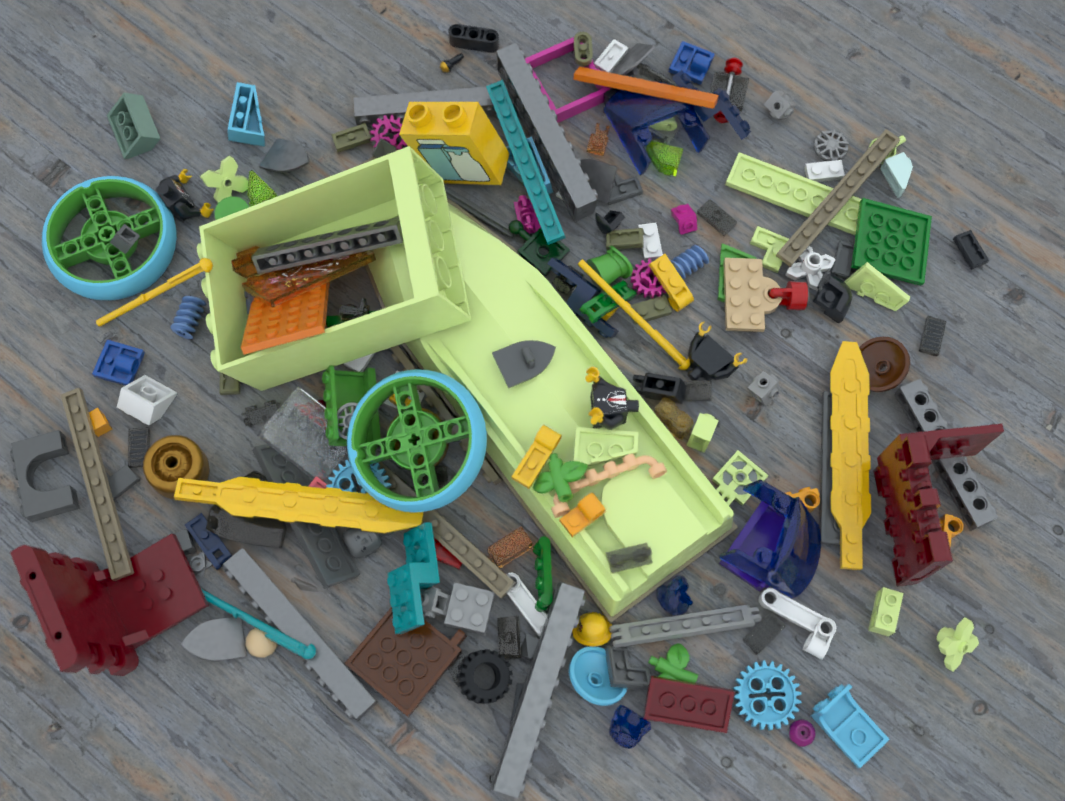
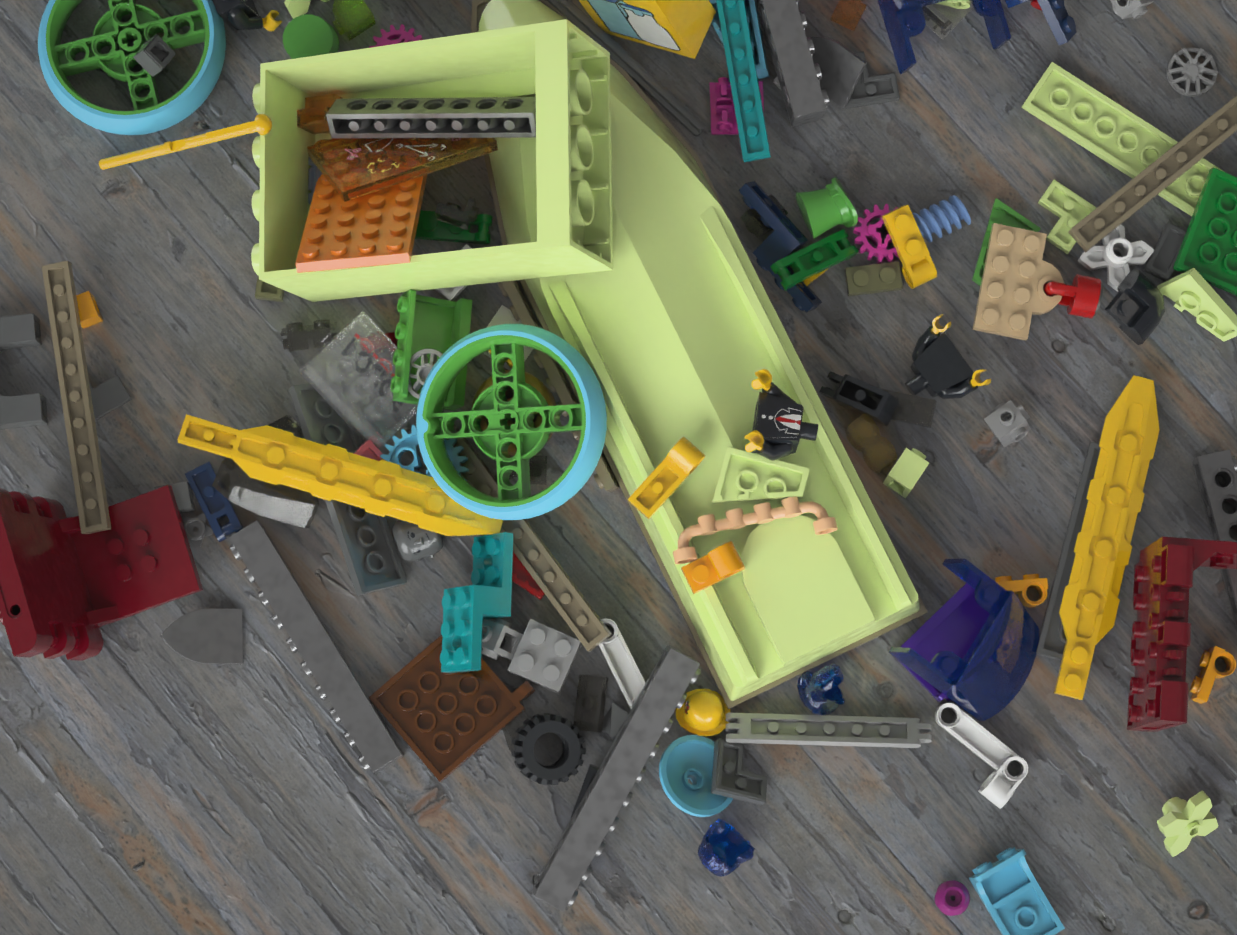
camera: 15 degrees right, 10 degrees up
blue plate [92,340,145,386] -> none
white slope [117,375,177,425] -> none
clear smoke tile [128,427,150,468] -> none
pearl gold wheel [143,435,209,499] -> none
medium blue piece [171,296,207,339] -> none
teal bar [201,589,316,659] -> none
tan hair [245,627,277,658] -> none
clear orange brick [487,526,533,568] -> none
dark grey shield [492,340,556,389] -> none
dark green plate [509,220,570,277] -> none
bright green plant [533,453,588,502] -> none
green plate [533,536,553,612] -> none
yellow bar [577,259,690,370] -> none
black plate [595,210,625,234] -> none
olive plate [606,228,644,250] -> none
clear smoke hinge [606,543,653,573] -> none
white plate [638,223,663,261] -> none
dark red plate [643,676,734,733] -> none
clear neon green slope [646,140,683,176] -> none
bright green plant [648,643,698,683] -> none
dark pink bracket [671,204,697,235] -> none
clear smoke plate [697,199,737,236] -> none
yellowish green piece [712,450,769,506] -> none
medium azure gear [733,660,802,731] -> none
clear smoke tile [742,611,786,655] -> none
white plate [804,160,845,182] -> none
reddish brown dish [859,337,910,392] -> none
yellowish green brick [868,587,903,636] -> none

